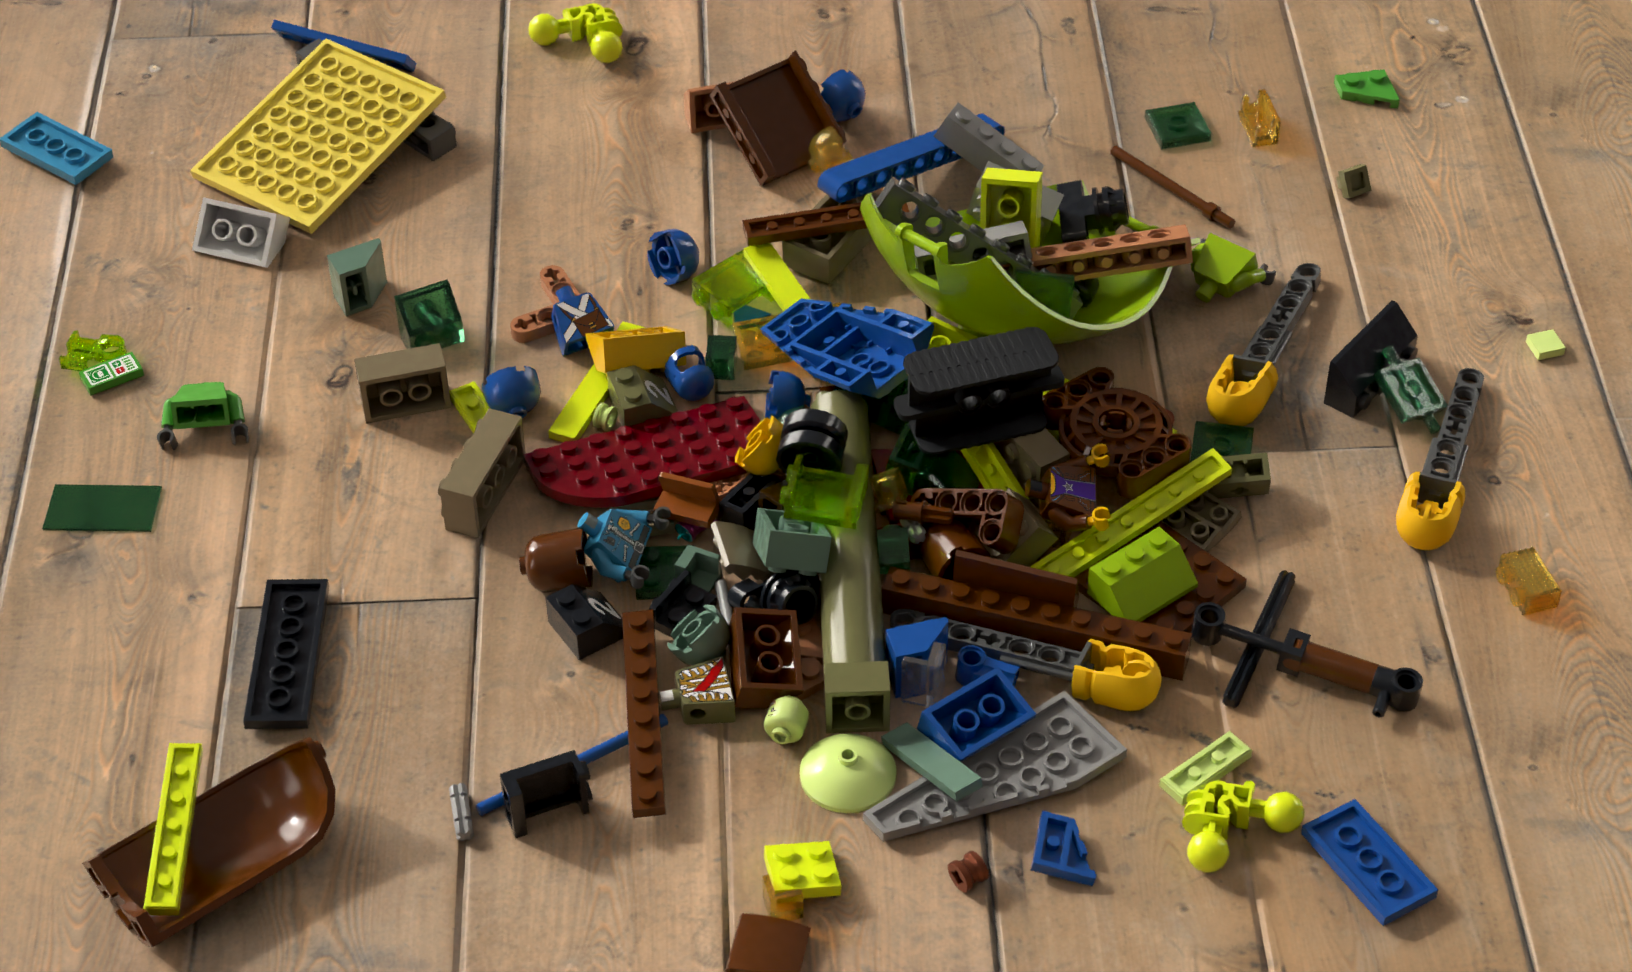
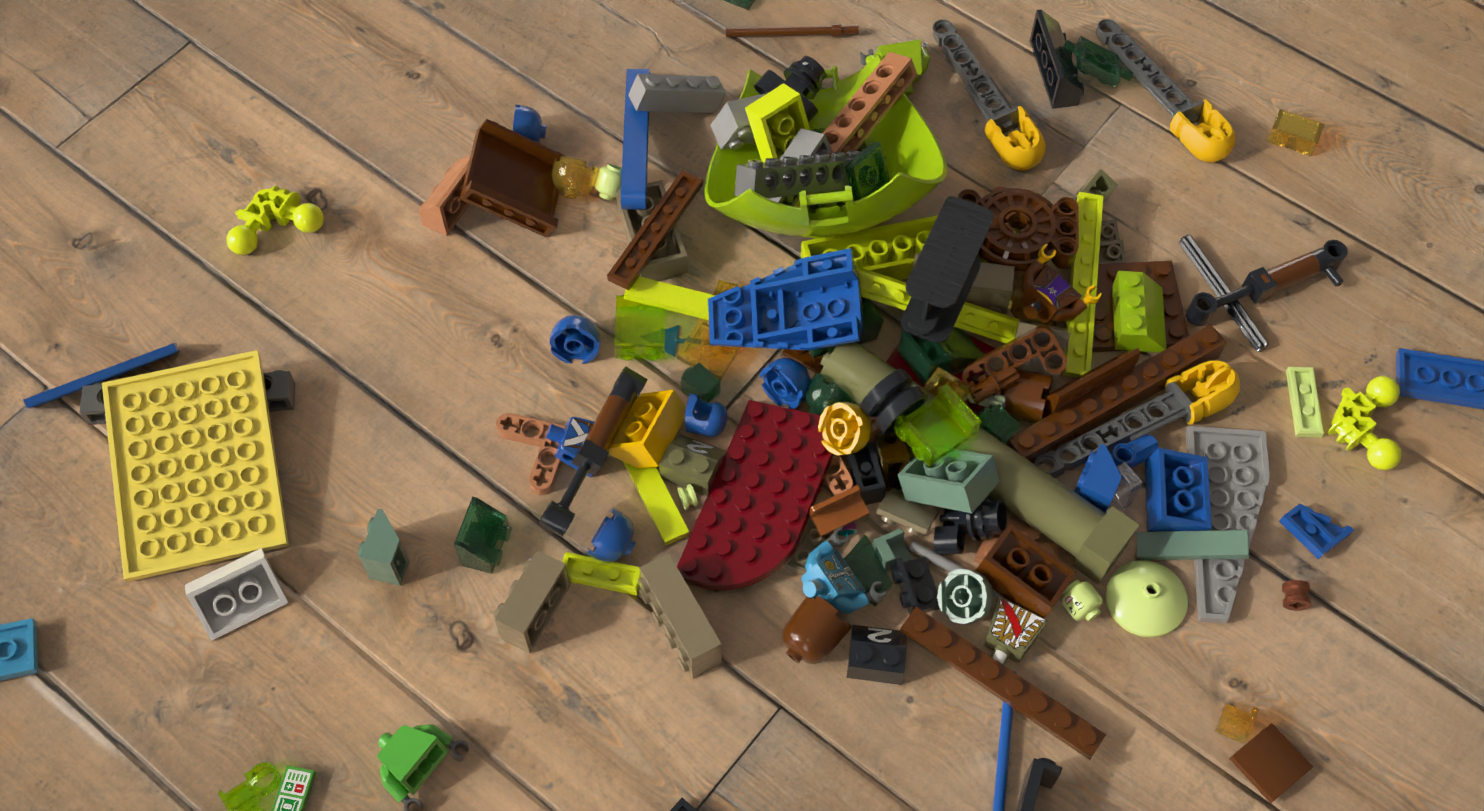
camera: 50 degrees left, 15 degrees up
neon yellow plate [764,841,842,900] -> none
clear green tile [1190,421,1254,462] -> none
none -> black piece [538,366,648,537]

